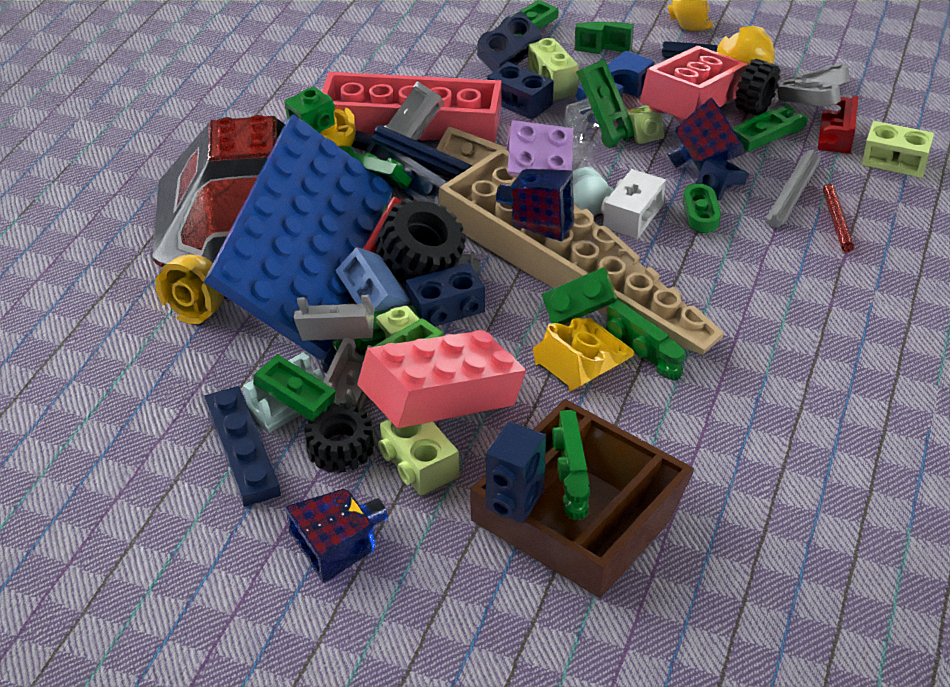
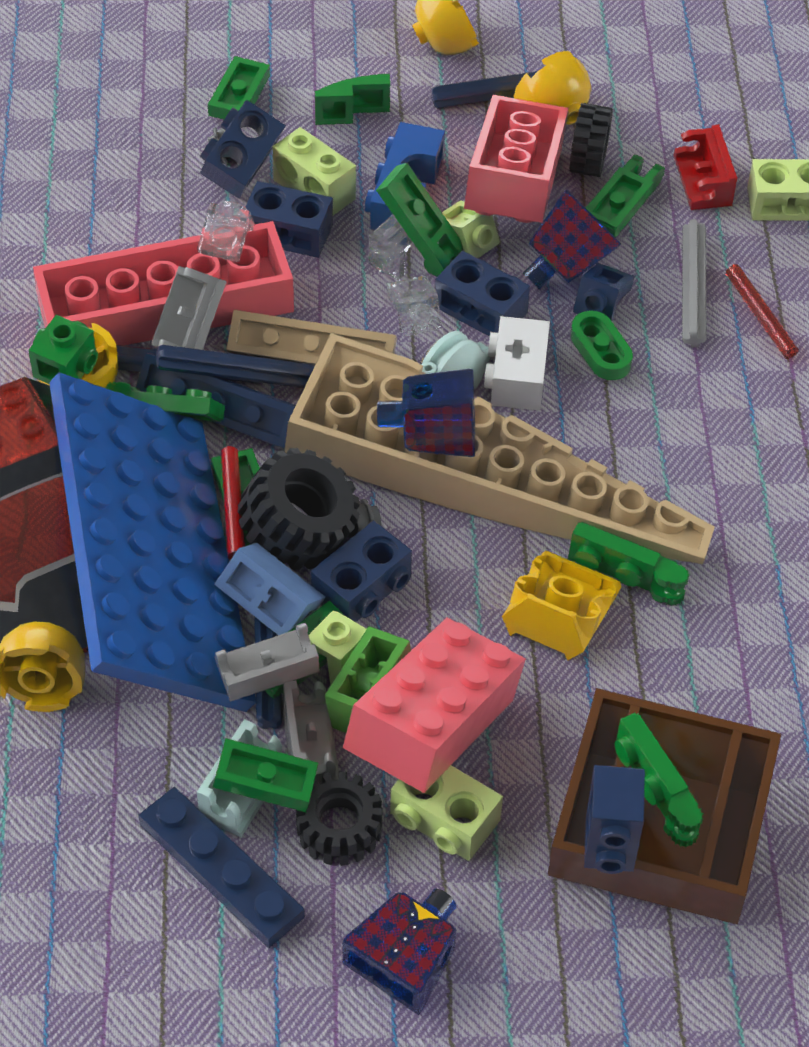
camera: 25 degrees left, 10 degrees up
lavender bracket [506,120,573,182] -> none
green plate [541,267,618,325] -> none
light grey beam [777,64,850,106] -> none
none -> clear bracket [197,201,255,262]
none -> dark blue brick [434,251,530,337]

